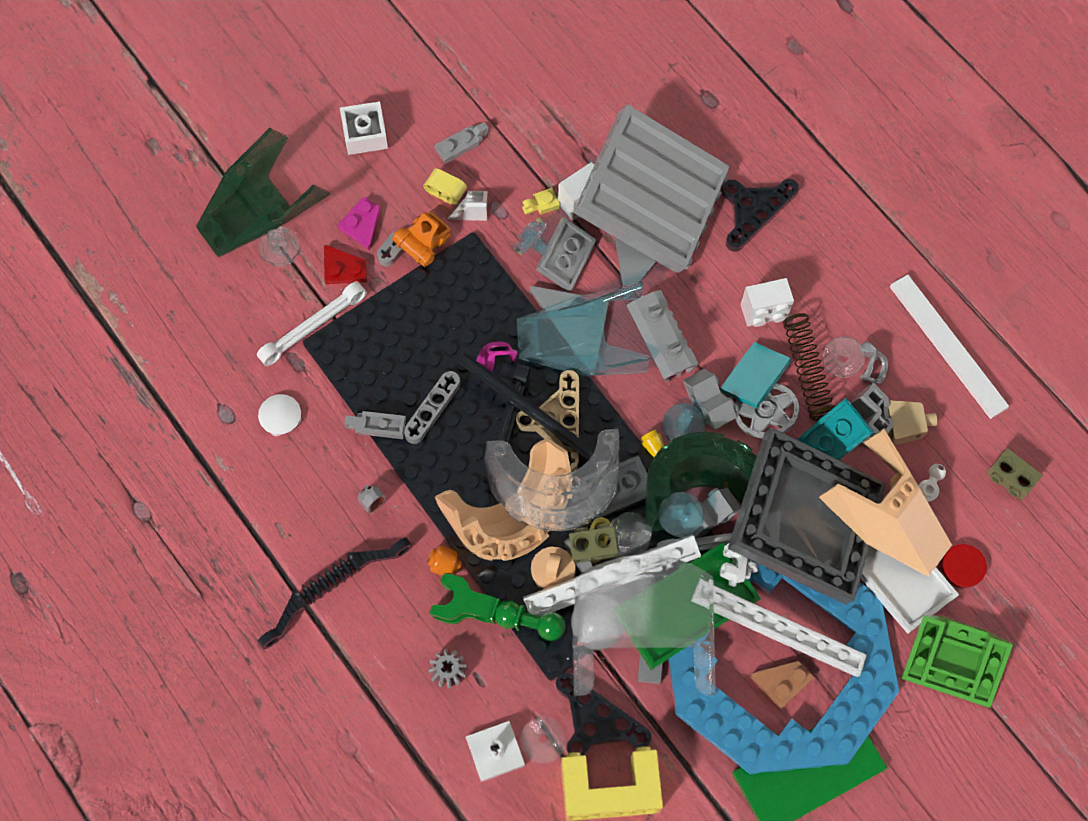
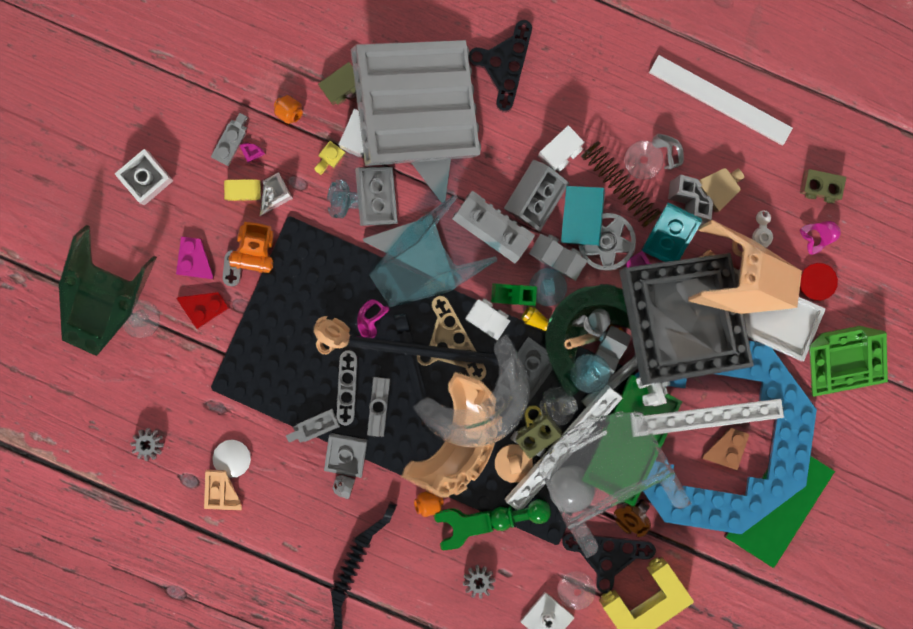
camera: 30 degrees left, 20 degrees up
white piece [257,282,367,366] -> none
none -> light grey gear [130,428,164,461]
none -> light nougat wing [204,470,242,510]
none -> dark pink tile [239,143,265,163]
none -> orange head [274,95,303,124]
none -> light nougat tile [314,316,351,355]
none -> olive brick [318,62,356,105]
none -> light grey tile [324,433,368,478]
none -> light grey piece [367,377,390,437]
none -> white brick [465,299,510,340]
none -> green brick [491,283,537,306]
none -> light grey slope [504,159,569,232]
none -> light nougat piece [565,333,600,349]
none -> light grey piece [571,308,611,336]
none -> reddish brown tile [614,499,651,537]
none -> dark pink piece [800,221,841,255]

